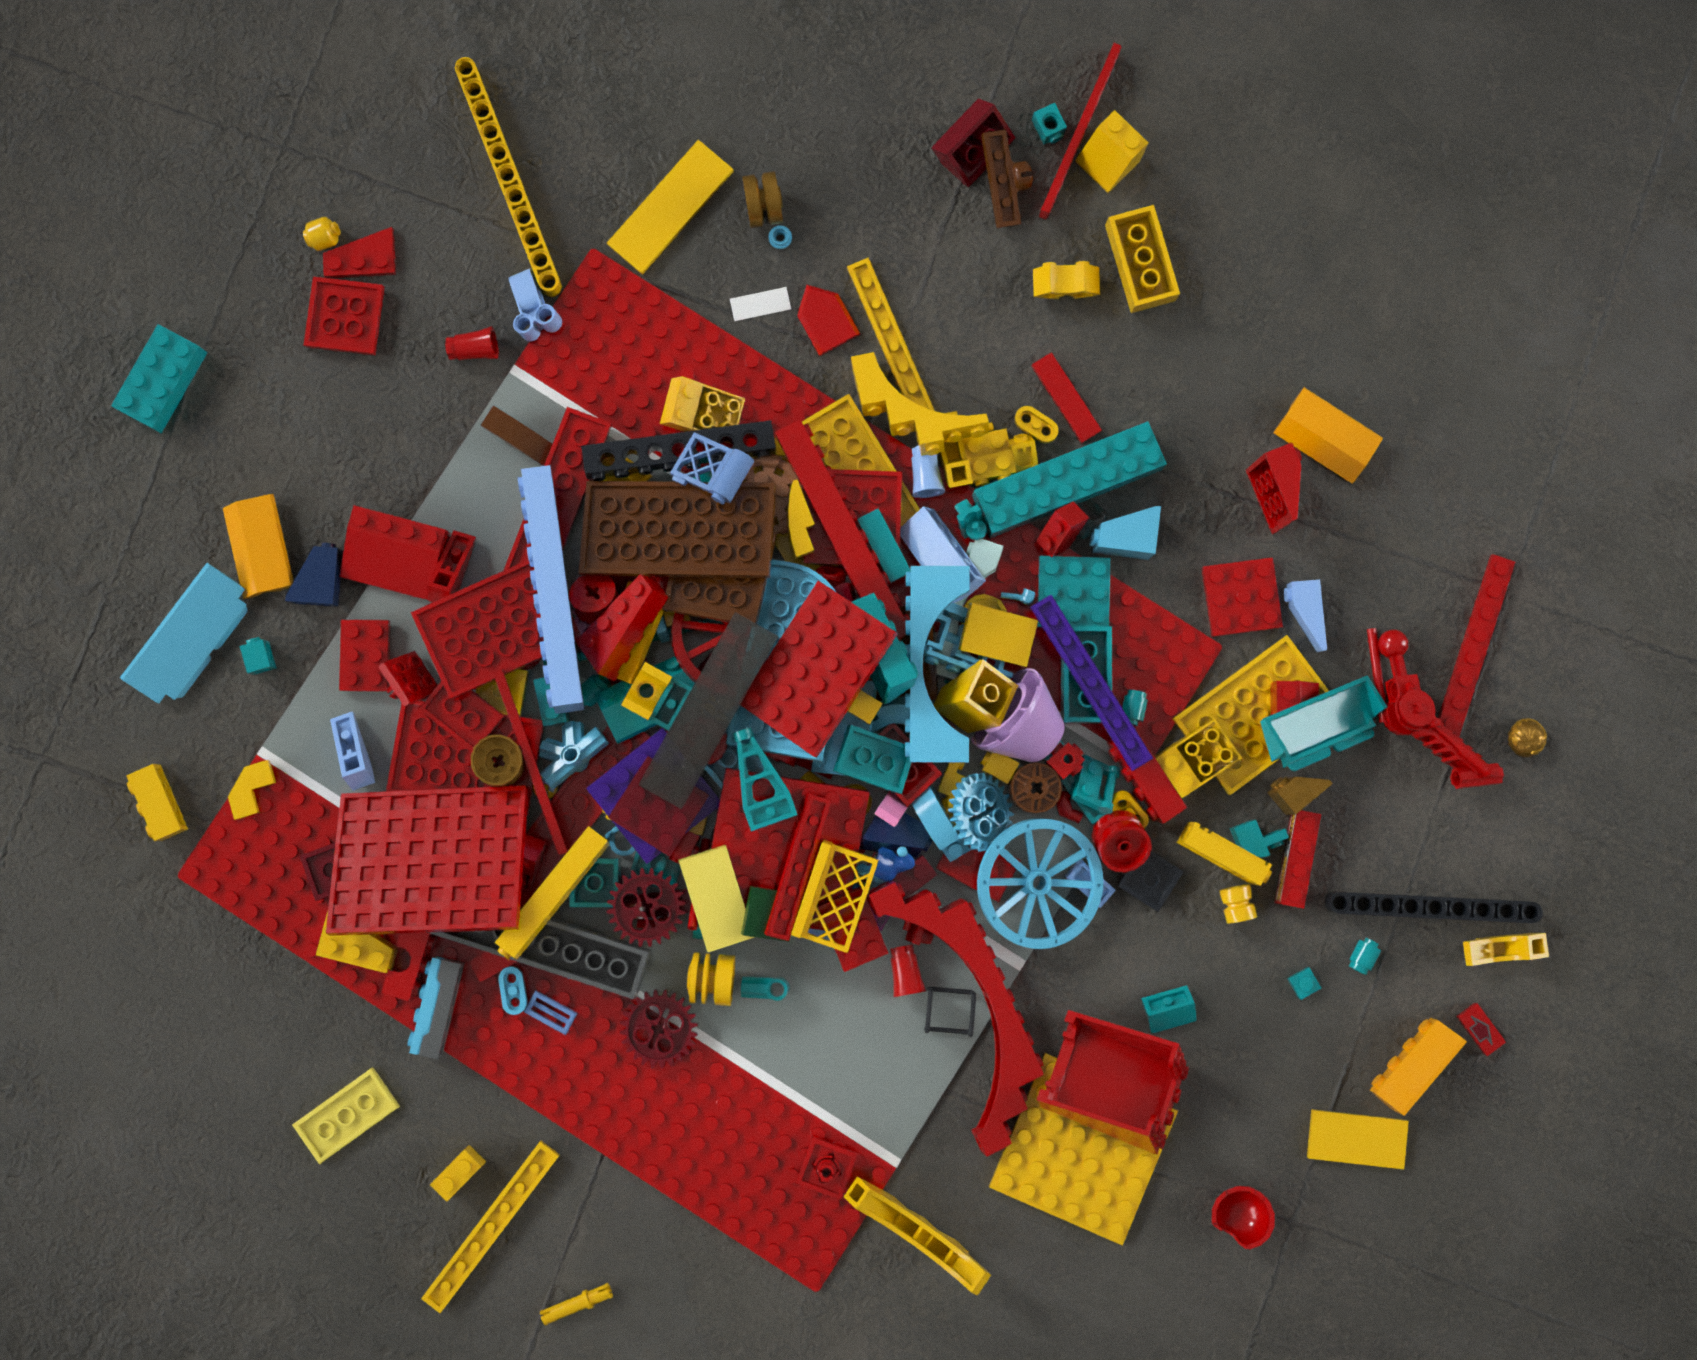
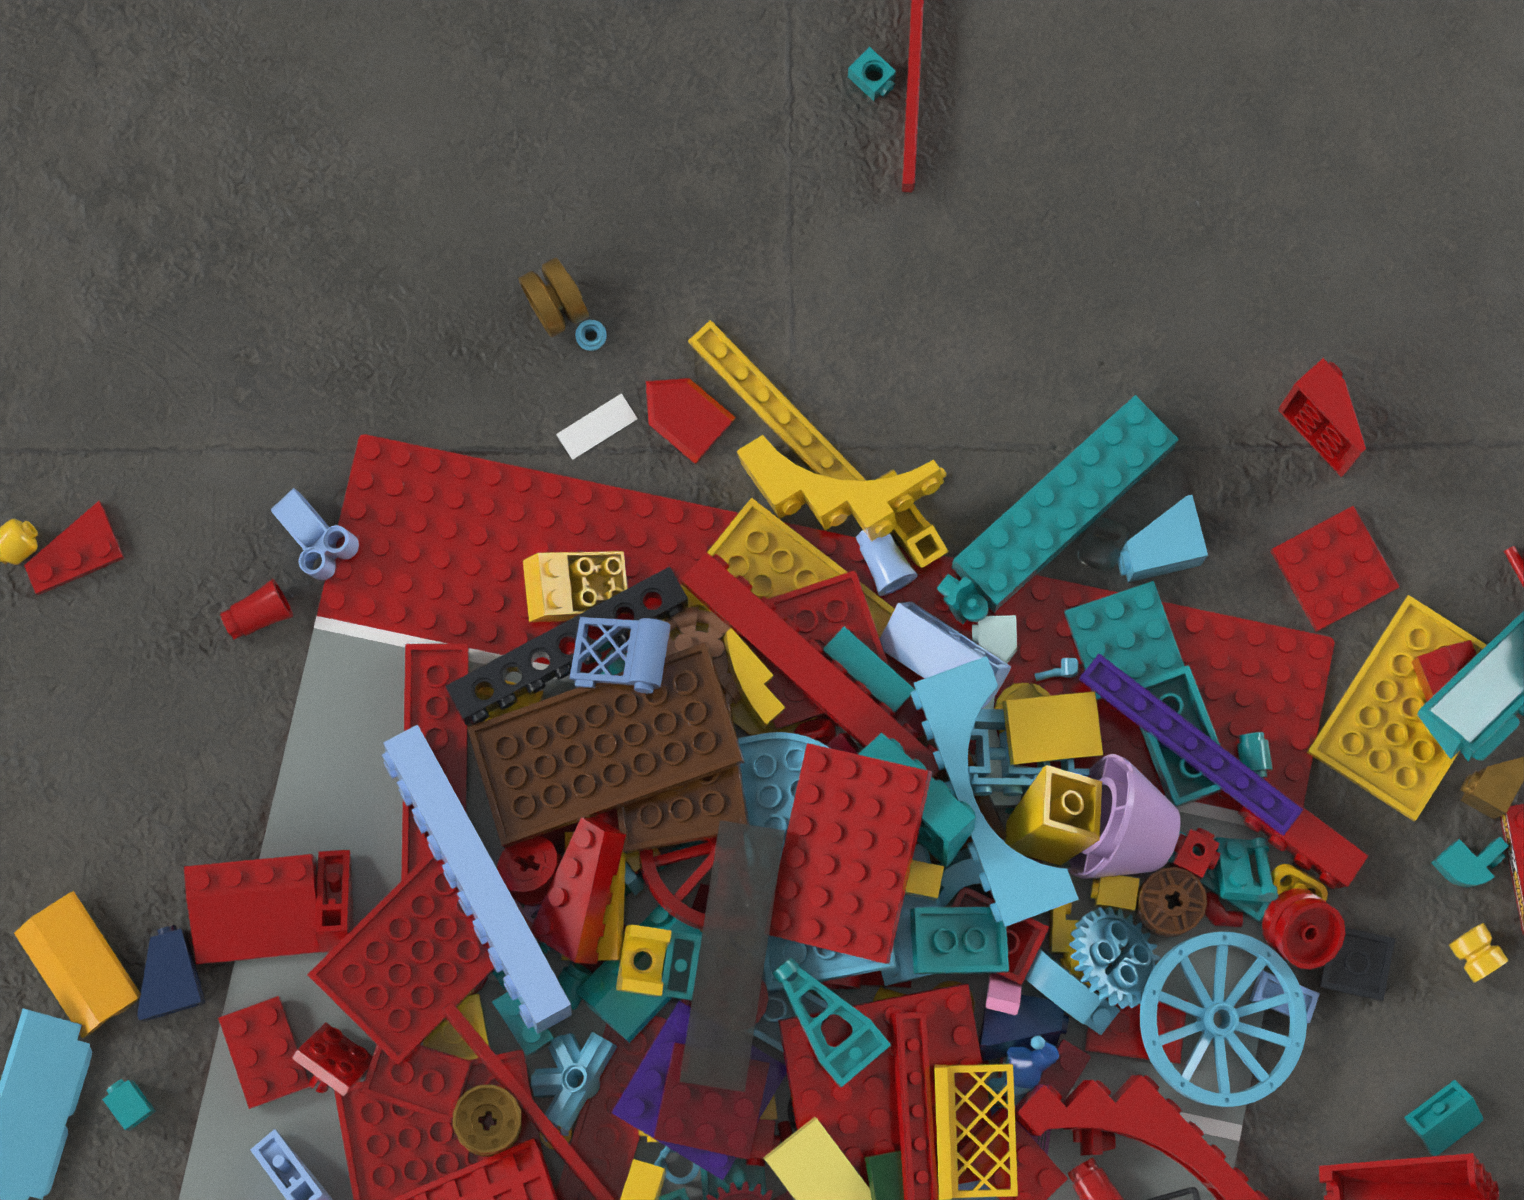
camera: 15 degrees left, 5 degrees down
red plate [304,277,385,355] -> none
yellow beam [455,57,562,297] -> none
reddish brown slope [481,405,552,466] -> none
yellow tile [607,140,734,275] -> none
dark red slope [931,98,1016,187] -> none
yellow plate [962,429,1017,487] -> none
reddish brown plate [981,130,1033,229] -> none
yellow bracket [1009,434,1038,472] -> none
yellow plate [1015,406,1058,444] -> none
red tile [1031,352,1102,444] -> none
yellow brick [1033,261,1100,299] -> none
red brick [1036,501,1089,557] -> none
yellow slope [1075,110,1149,193] -> none
yellow brick [1105,205,1180,313] -> none
yellow slope [1154,719,1242,798] -> none
yellow door [1176,822,1272,886] -> none
light orange slope [1274,387,1383,484] -> none
light blue slope [1284,579,1327,652] -> none

